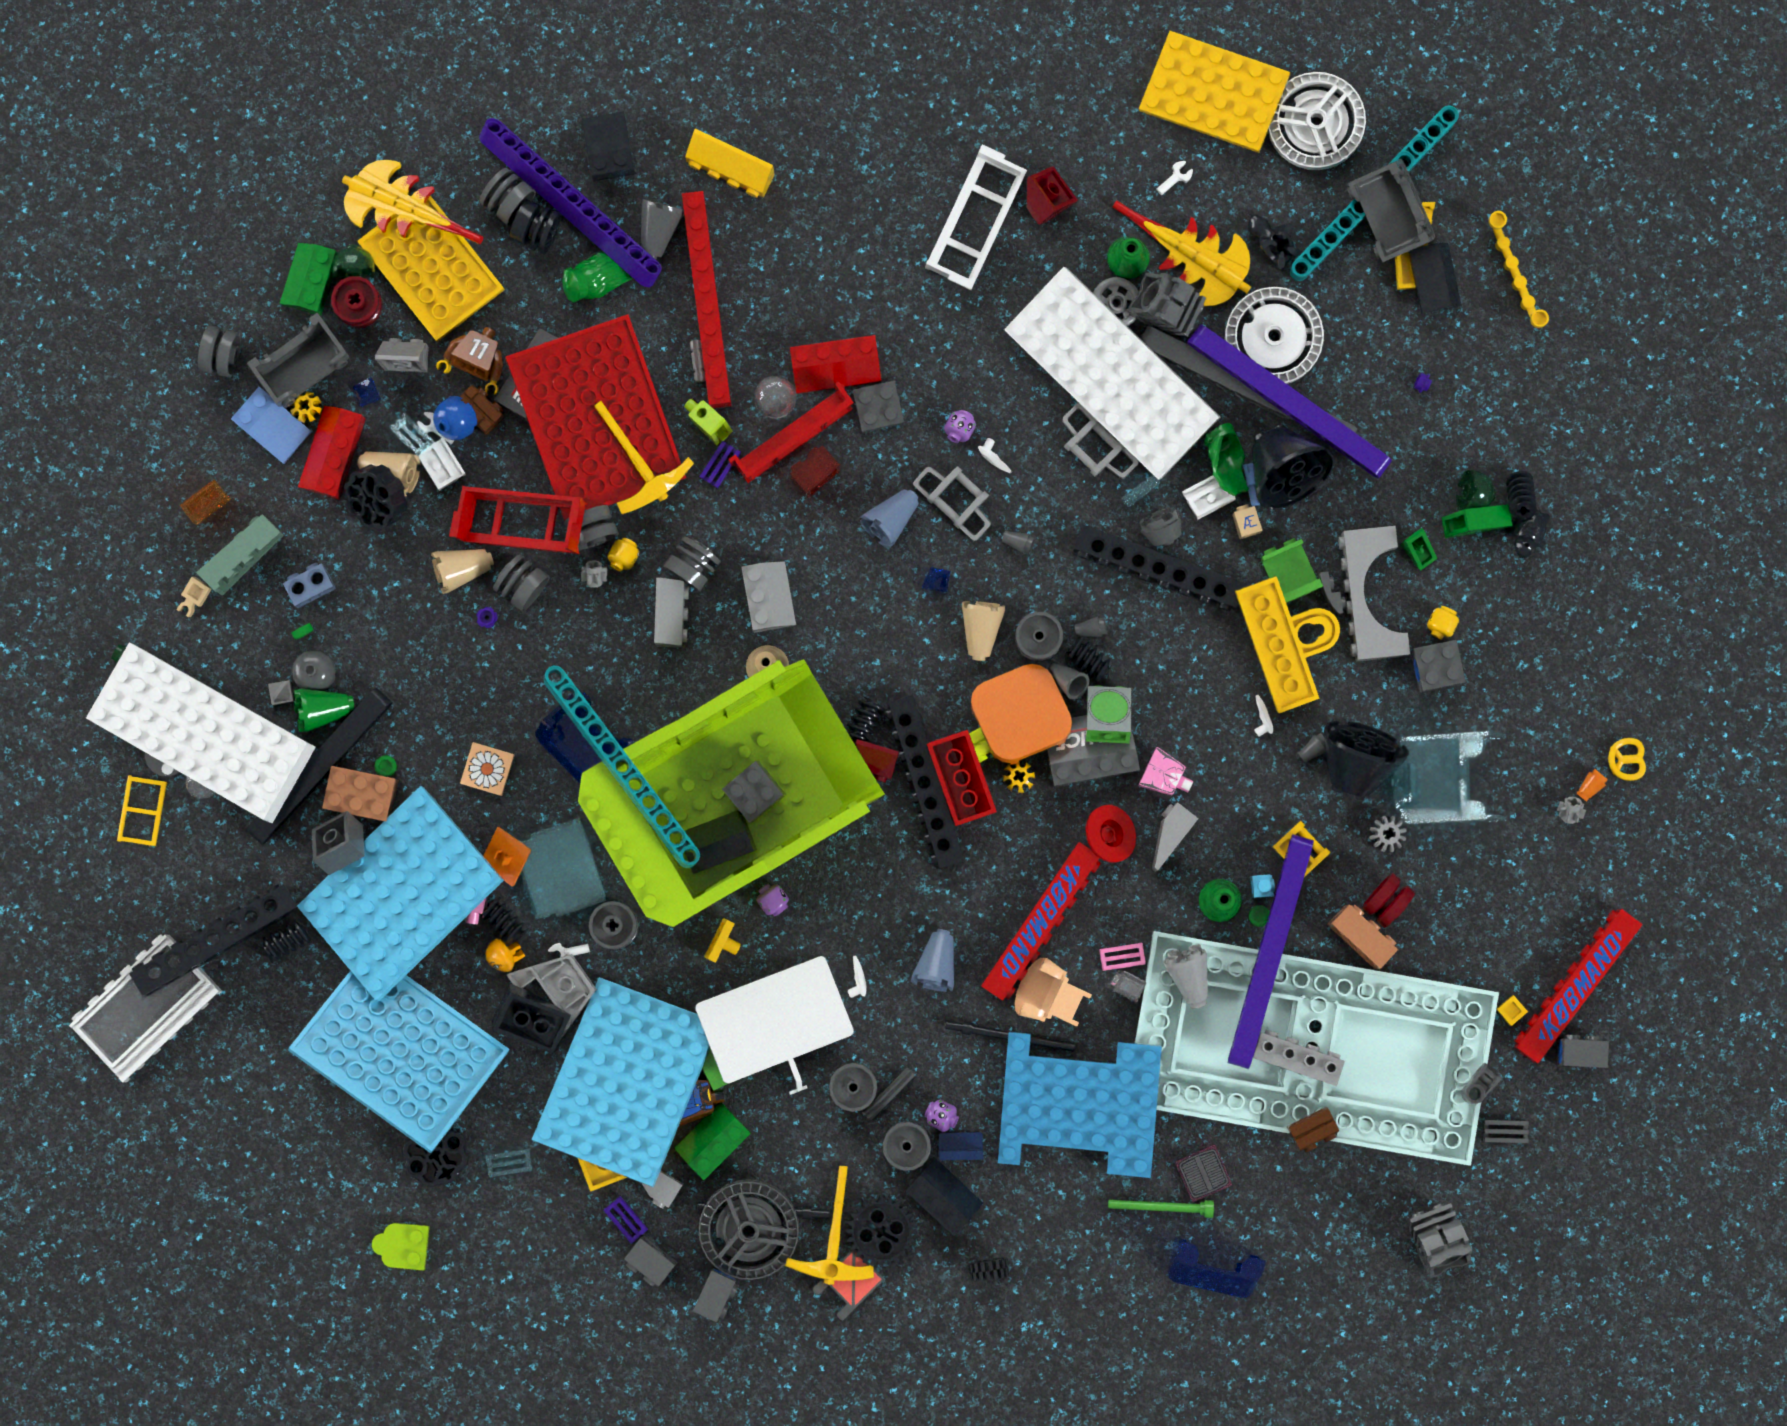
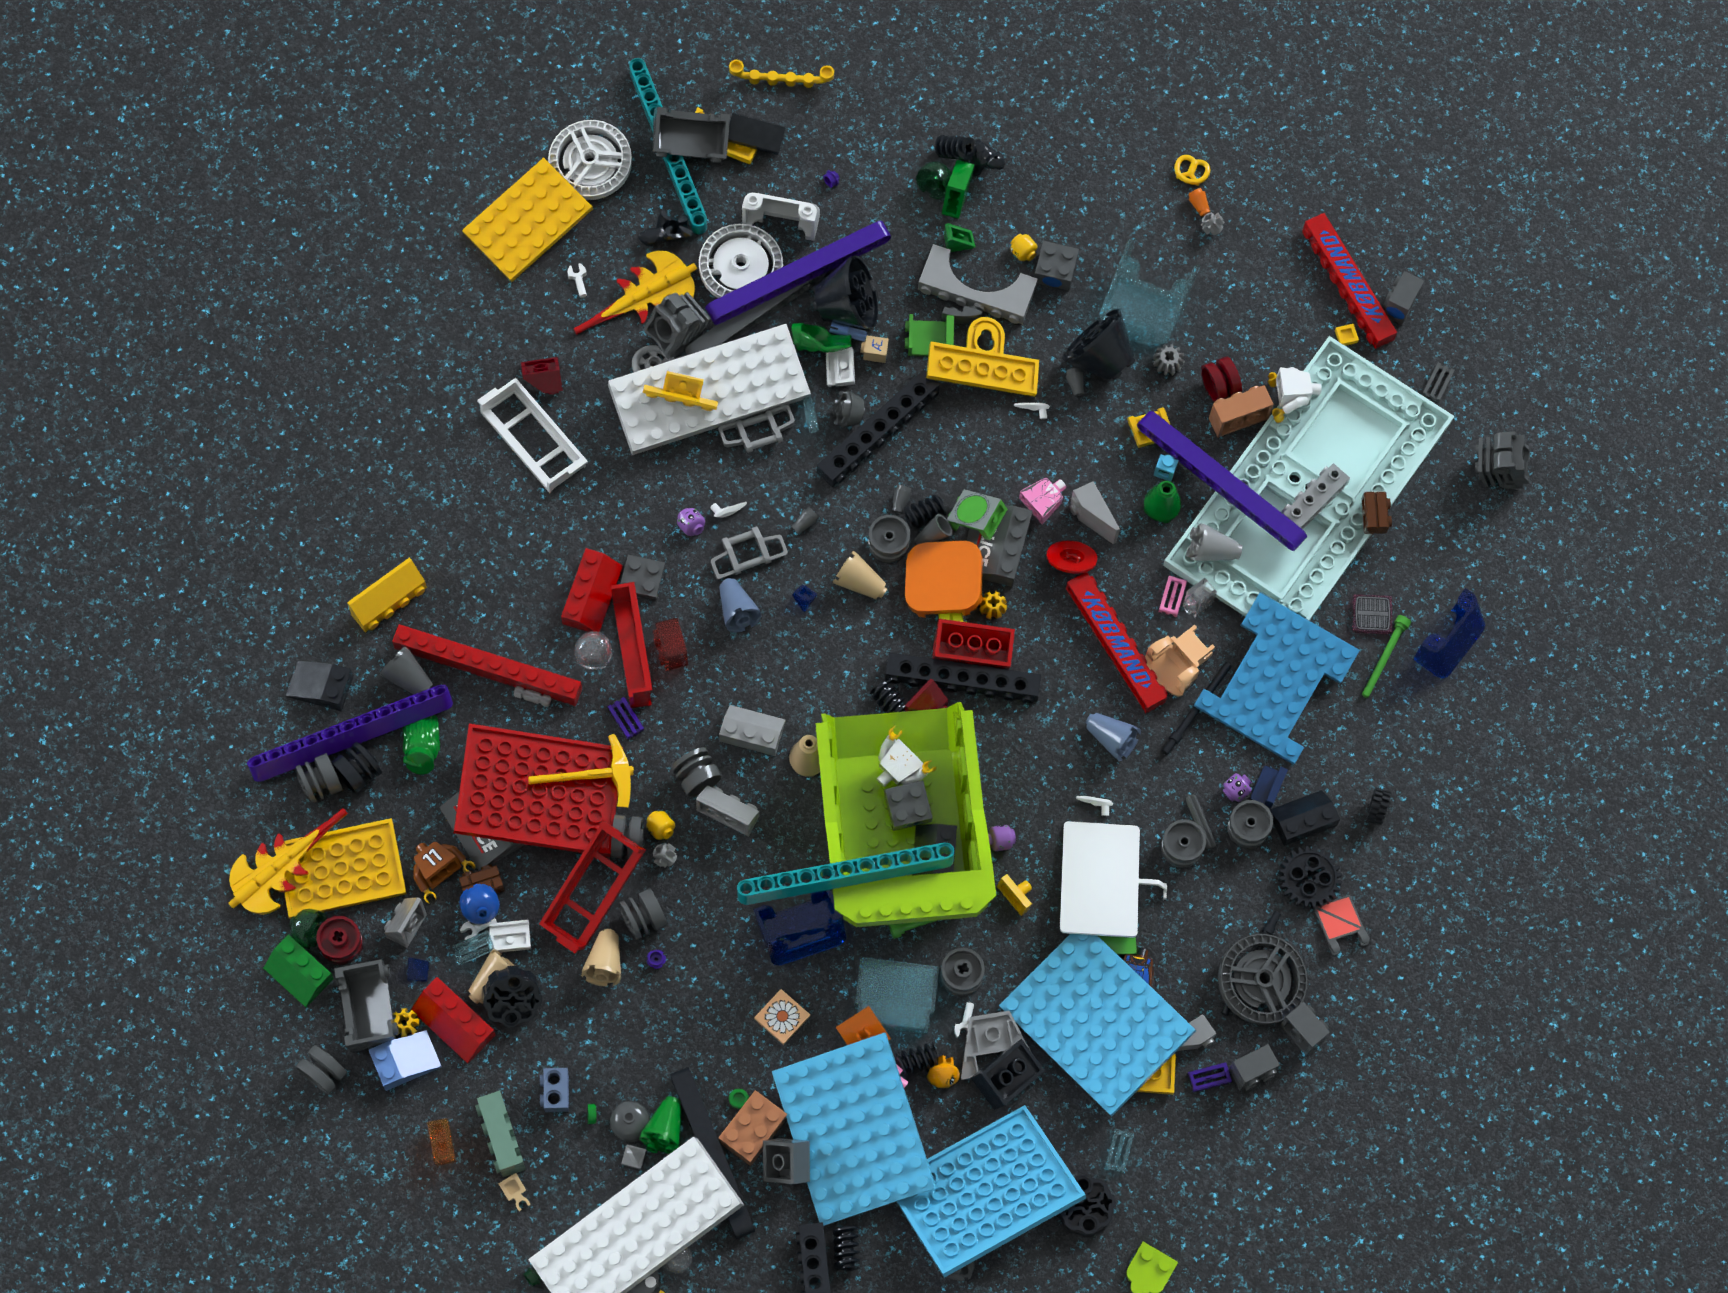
camera: 70 degrees left, 15 degrees down
green slope [675,1102,752,1180] -> none
lime torso [684,398,733,446] -> none
yellow piece [785,1166,874,1285] -> none
green cone [1107,236,1150,280] -> none
green tile [1248,905,1270,927] -> none
dark grey piece [1461,1063,1502,1104] -> none
none -> yellow bracket [643,371,718,411]
none -> white windscreen [742,193,820,241]
none -> white torso [876,726,936,787]
none -> white torso [1268,367,1321,423]

